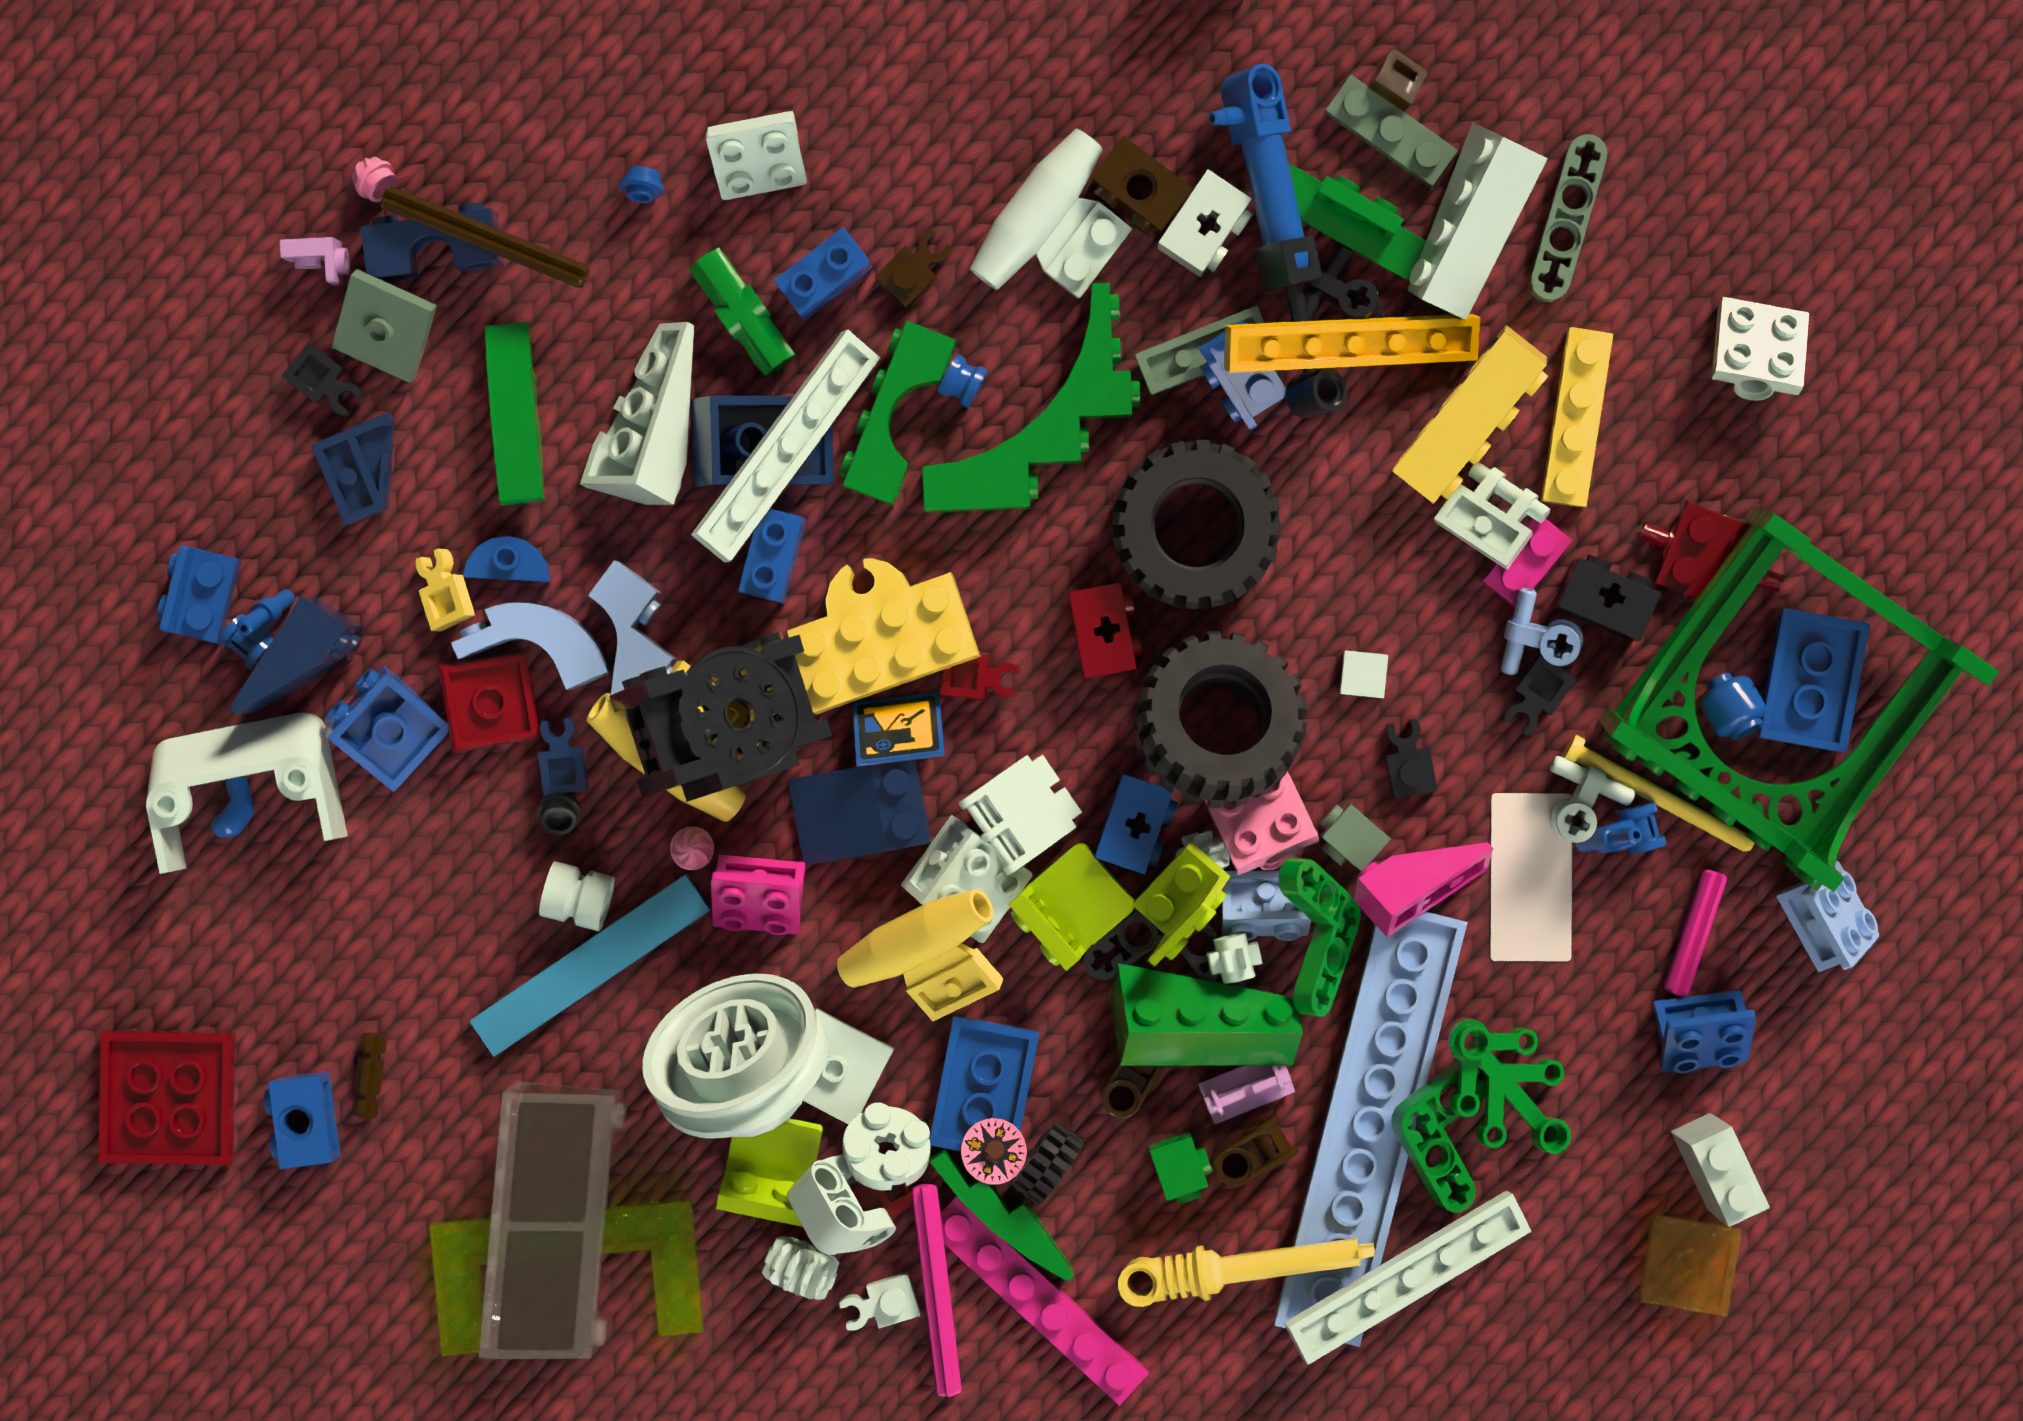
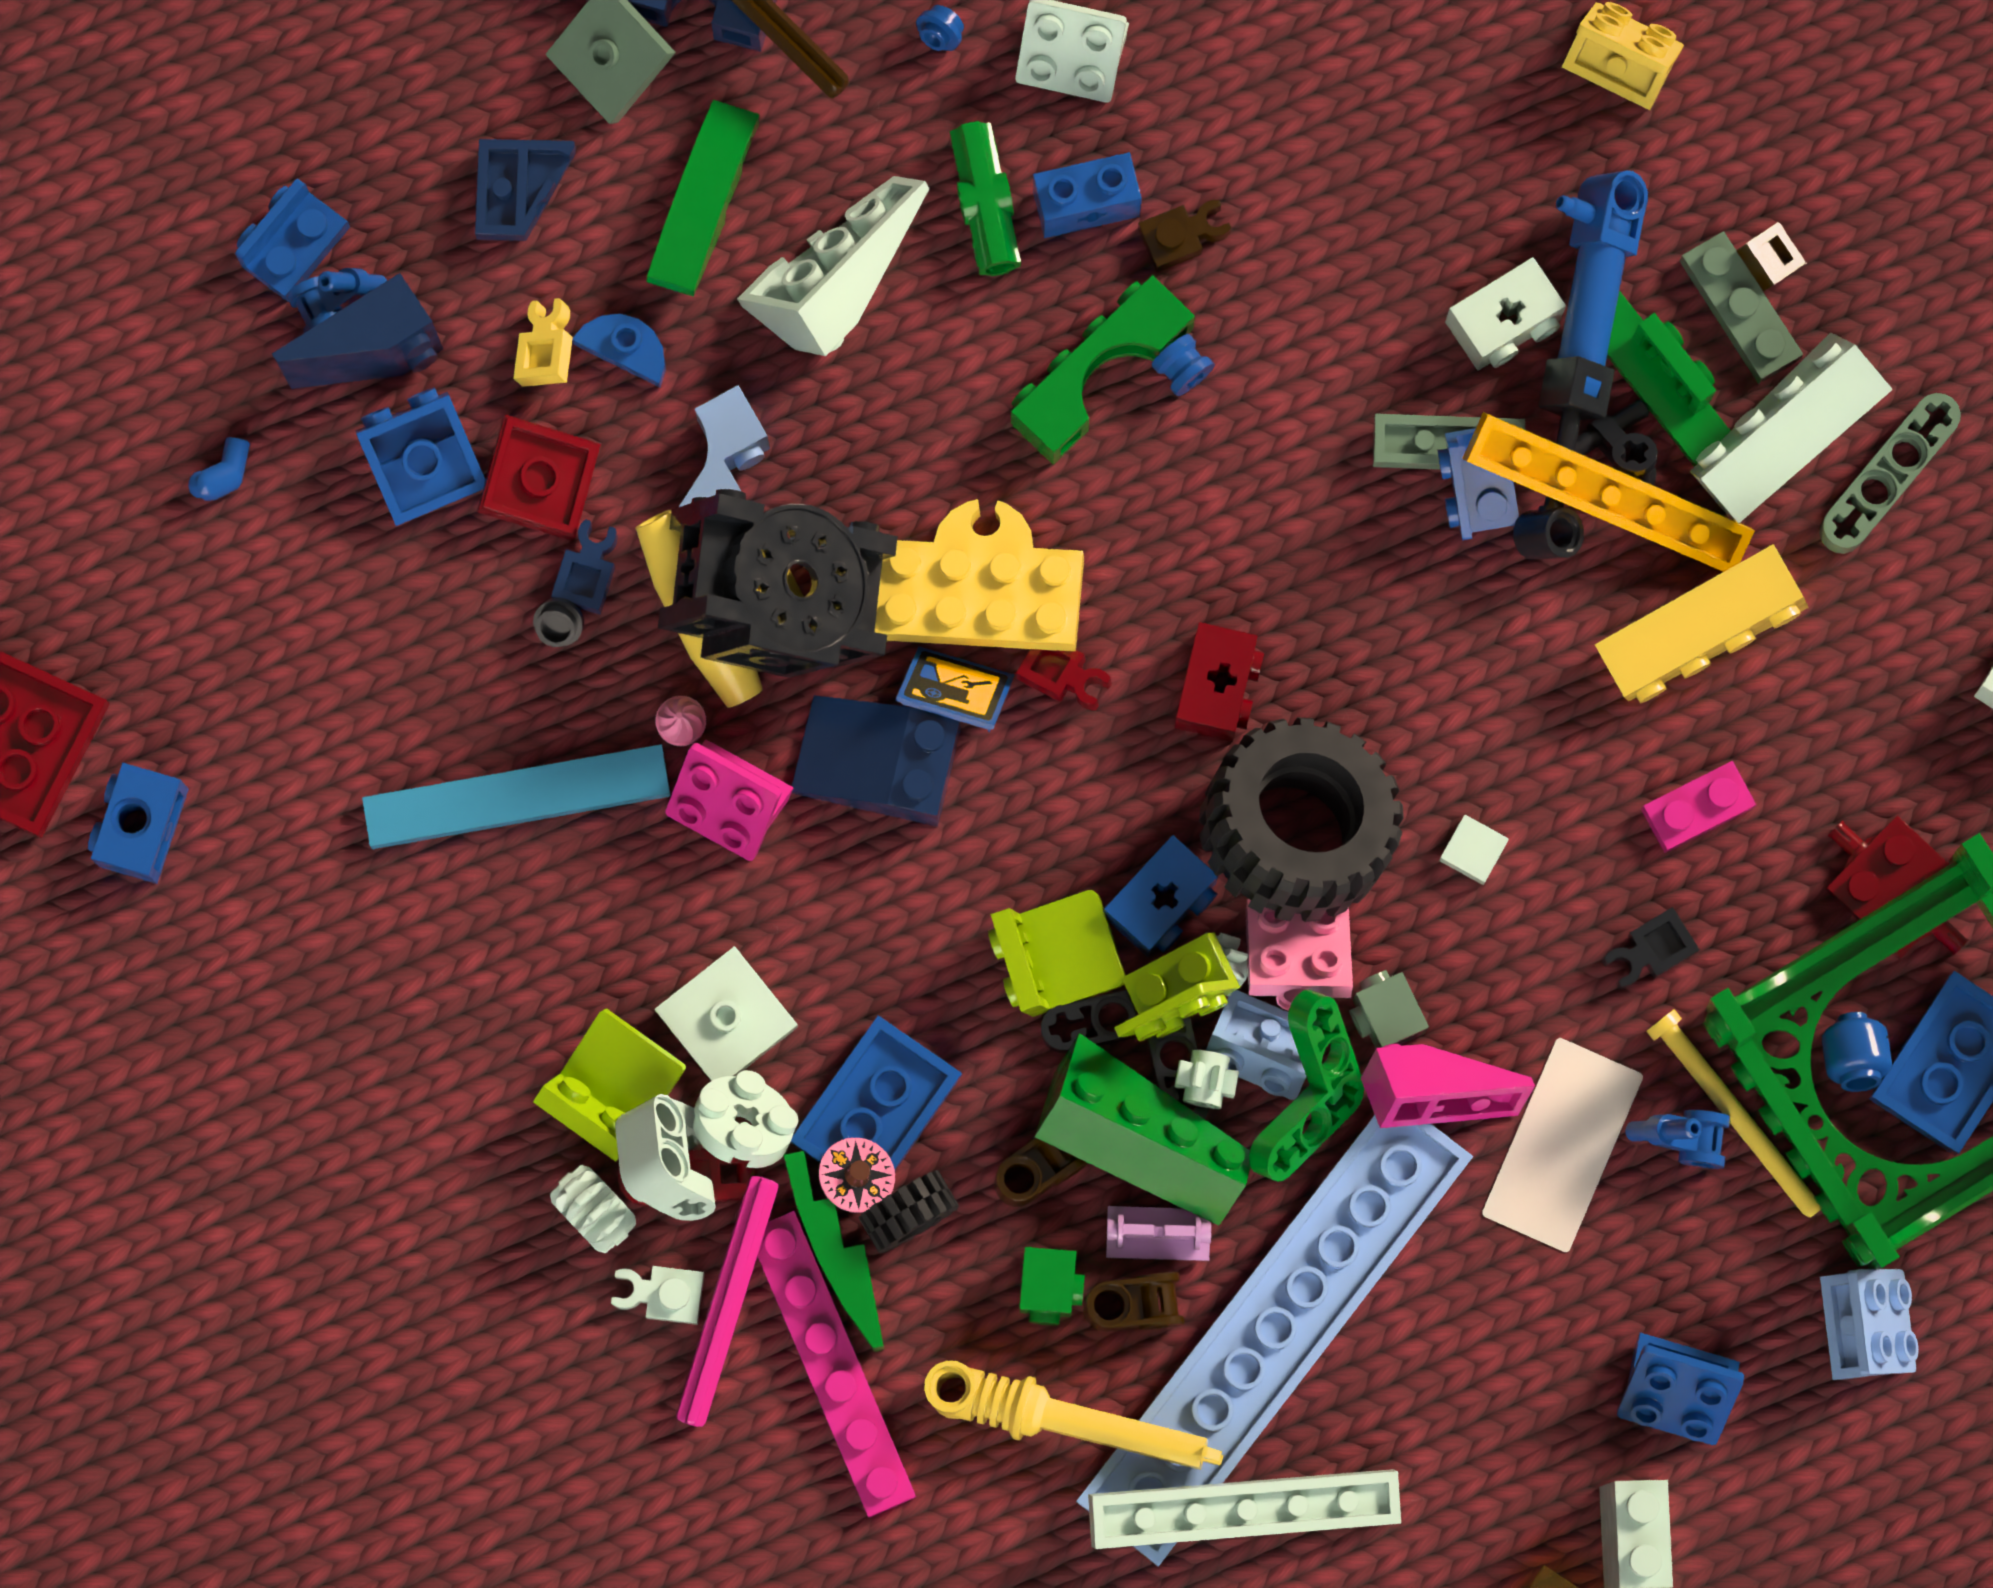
camera: 20 degrees right, 10 degrees down
light aqua windscreen [146,713,348,874] -> none
black plate [282,342,365,417] -> none
dark brown axle [352,1032,387,1119] -> none
clear neon green plate [430,1199,704,1356] -> none
light blue arch [451,602,612,690] -> none
windscreen [479,1081,626,1359] -> none
light aqua wheel [539,861,615,931] -> none
light aqua wheel [642,974,828,1138] -> none
dark blue slope [690,396,834,487] -> none
light aqua plate [691,330,880,563] -> none
blue brick [738,509,807,604] -> none
light yellow plate [837,889,1003,1021] -> none
light aqua bracket [901,815,1032,943] -> none
green arch [923,283,1140,513] -> none
light aqua plate [958,755,1082,876] -> none
light aqua plate [970,128,1132,298] -> none
dark brown brick [1091,135,1193,237] -> none
black tyre [1112,440,1282,610] -> none
black plate [1385,719,1438,799] -> none
green beam [1391,1055,1502,1213] -> none
light aqua plate [1434,462,1550,570] -> none
green plant [1448,1019,1571,1154] -> none
light blue piece [1501,588,1583,675] -> none
light yellow plate [1541,327,1613,508] -> none
light aqua piece [1549,756,1635,843] -> none
black brick [1553,554,1661,642] -> none
dark pink axle [1664,870,1727,997] -> none

